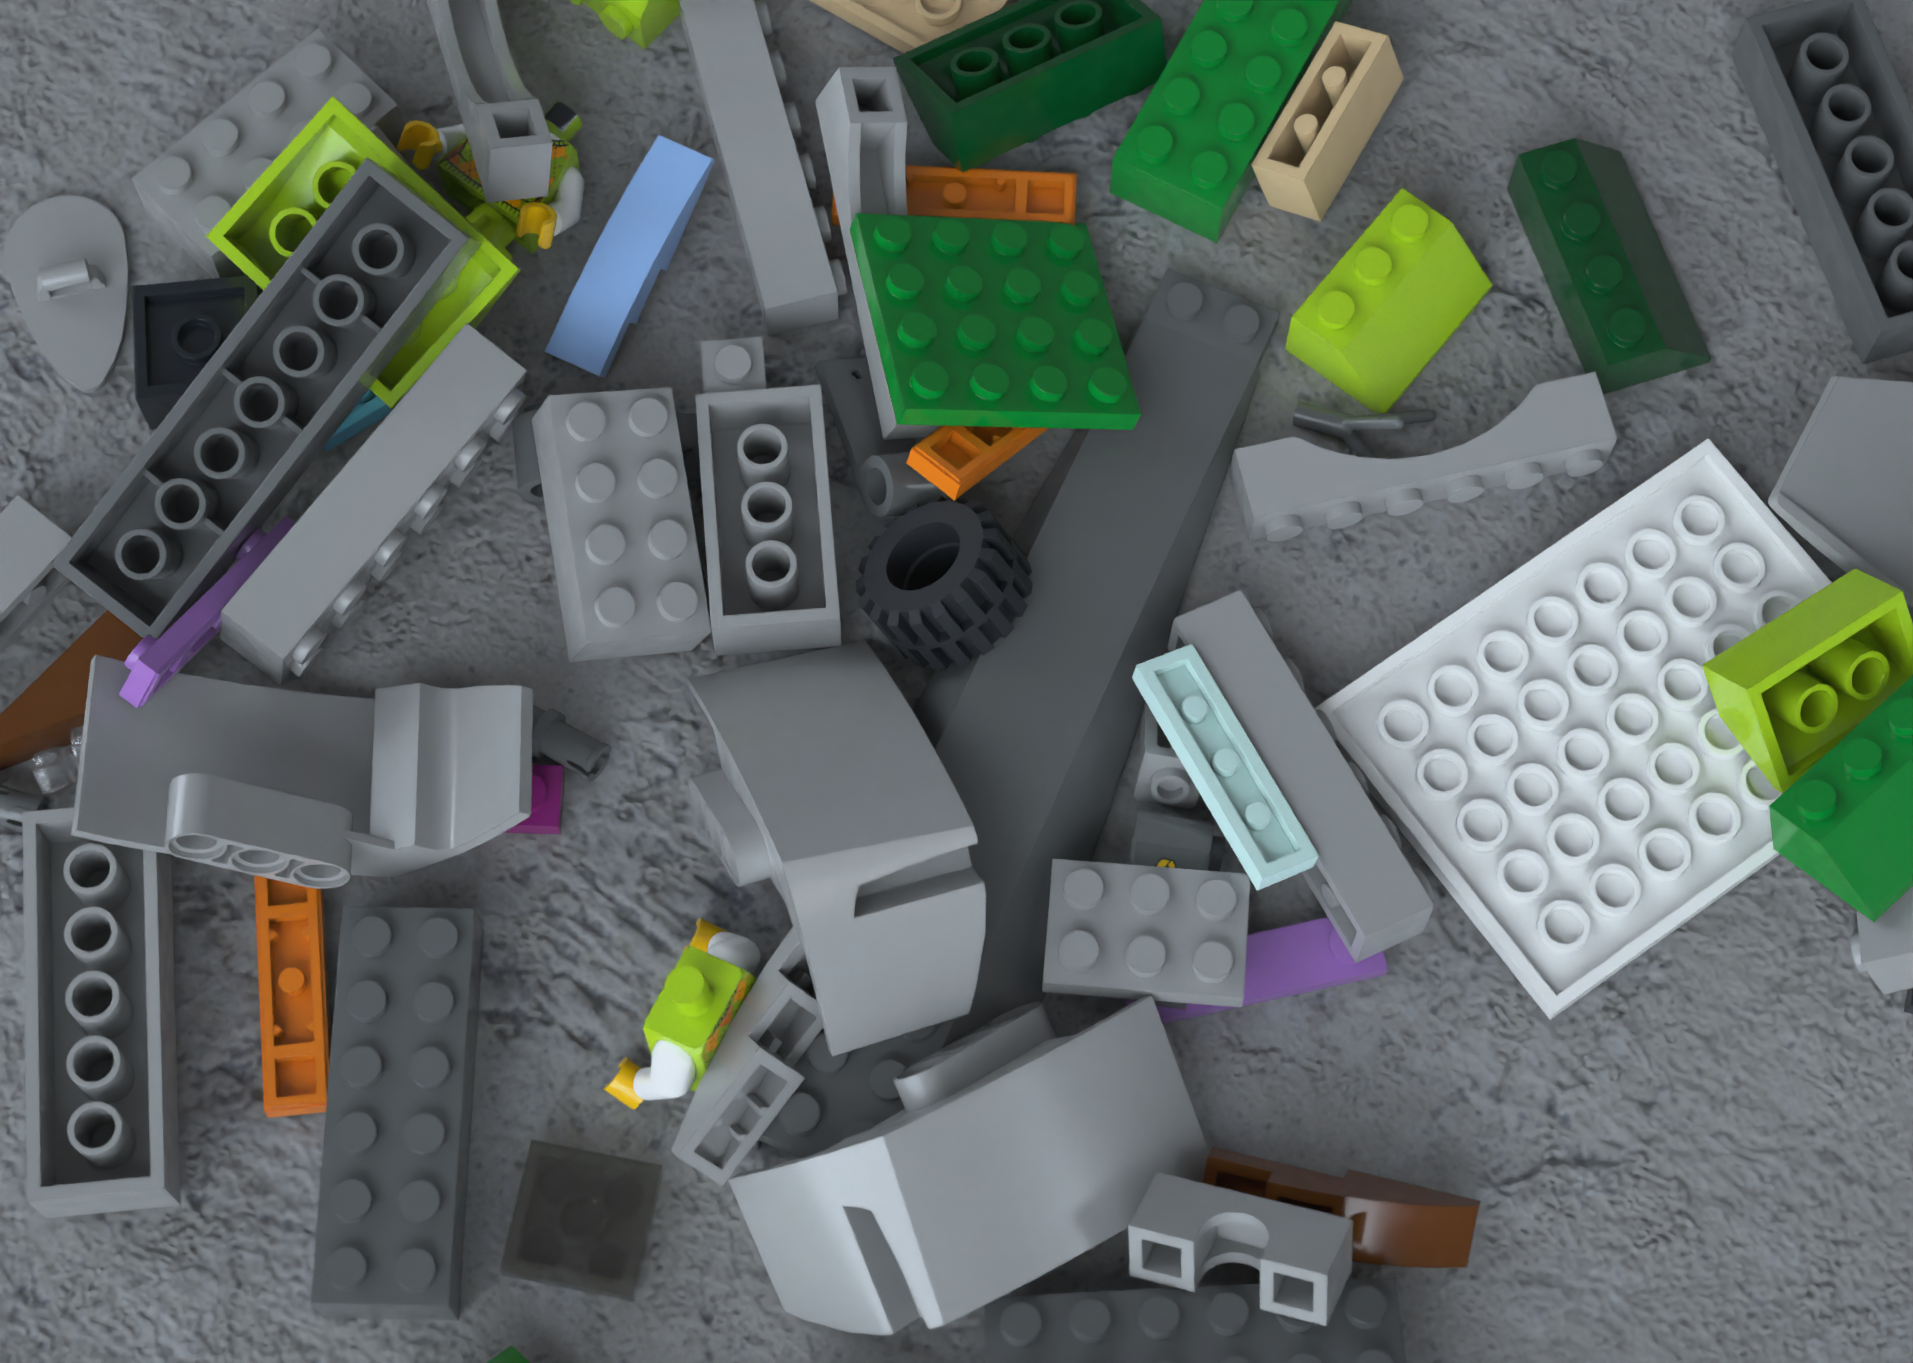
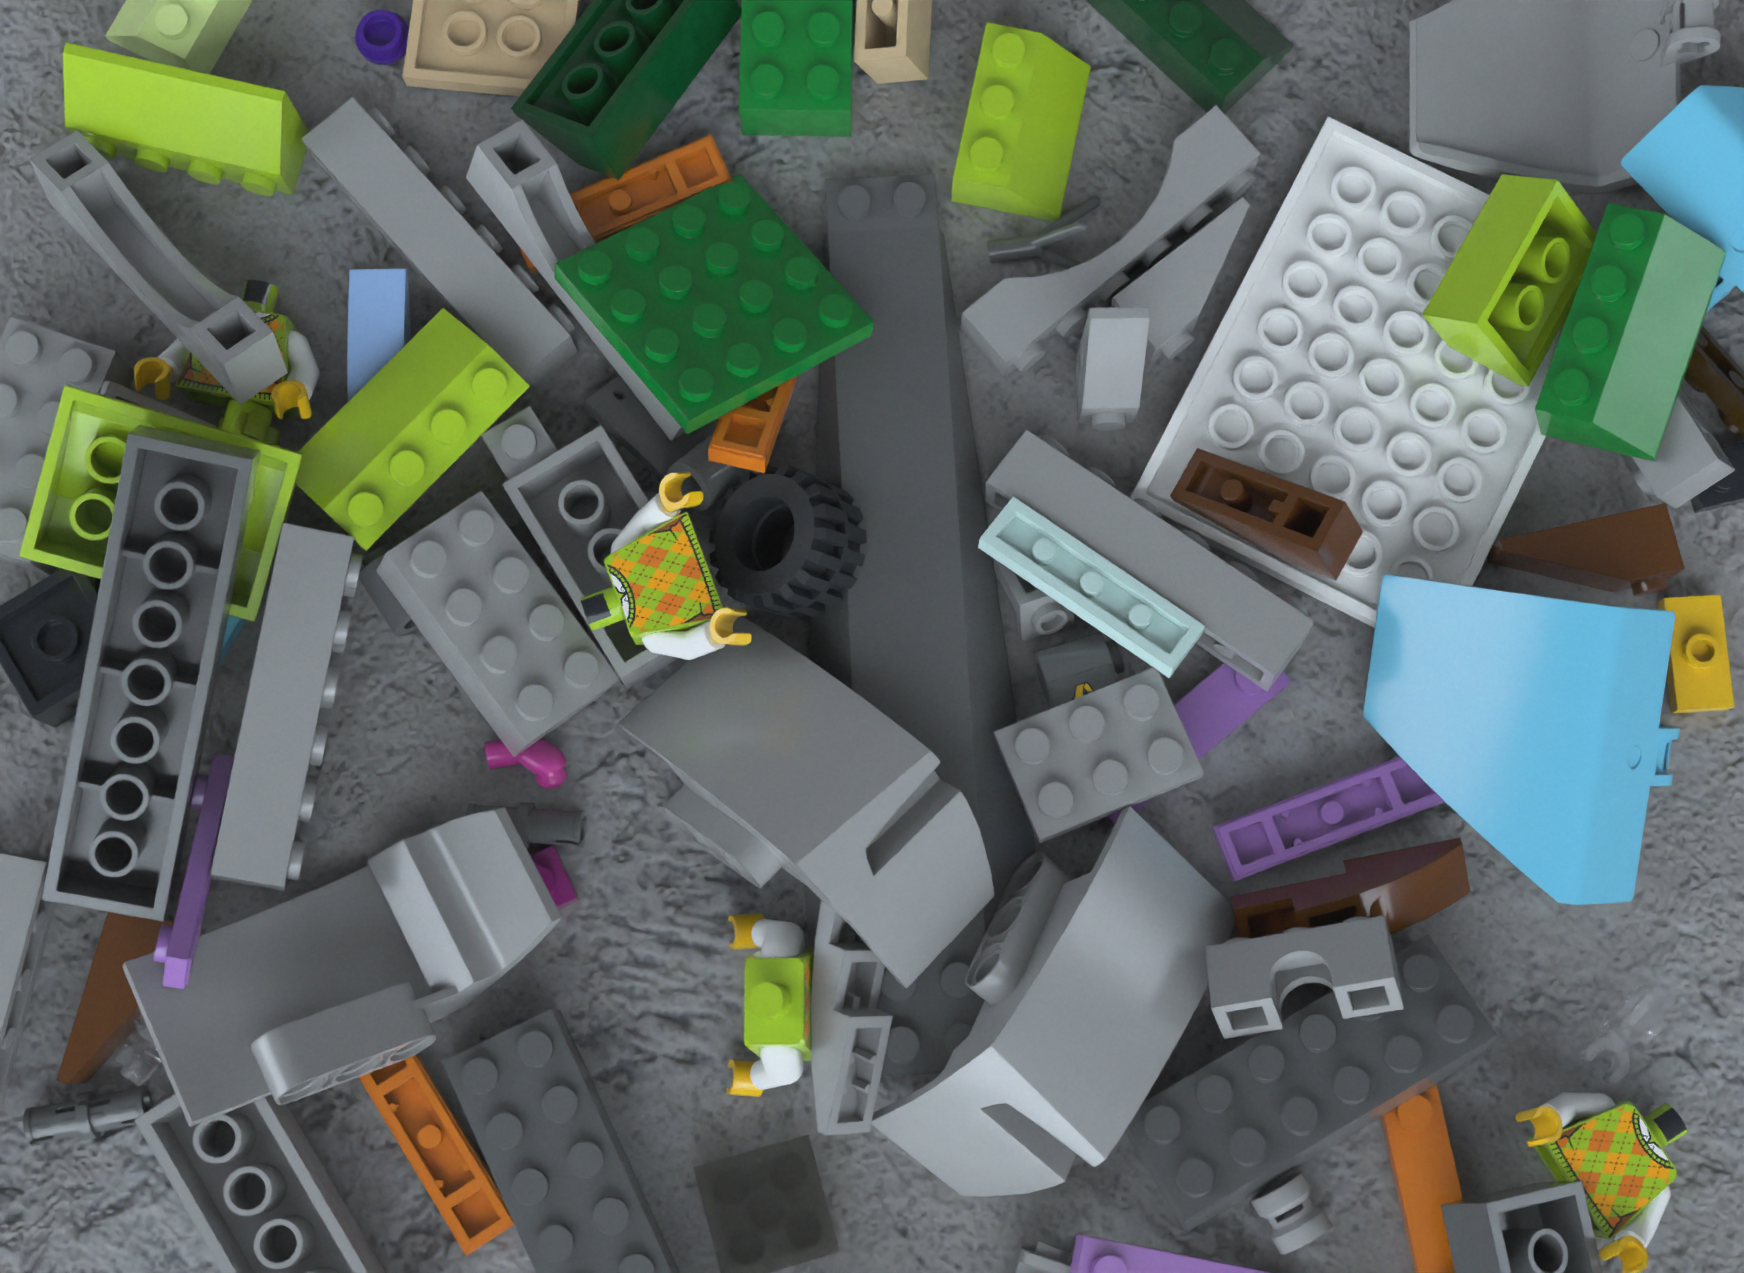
camera: 25 degrees left, 10 degrees up
none -> lime slope [296,308,530,551]
none -> dark pink arm [485,738,567,789]
none -> torso [580,472,752,660]
none -> light grey slope [1075,307,1150,431]
none -> light grey slope [1110,197,1250,365]
none -> reddish brown slope [1170,448,1363,581]
none -> medium lavender plate [1211,756,1445,882]
none -> medium azure panel [1363,575,1680,905]
none -> reddish brown slope [1487,503,1685,597]
none -> yellow plate [1658,595,1735,713]

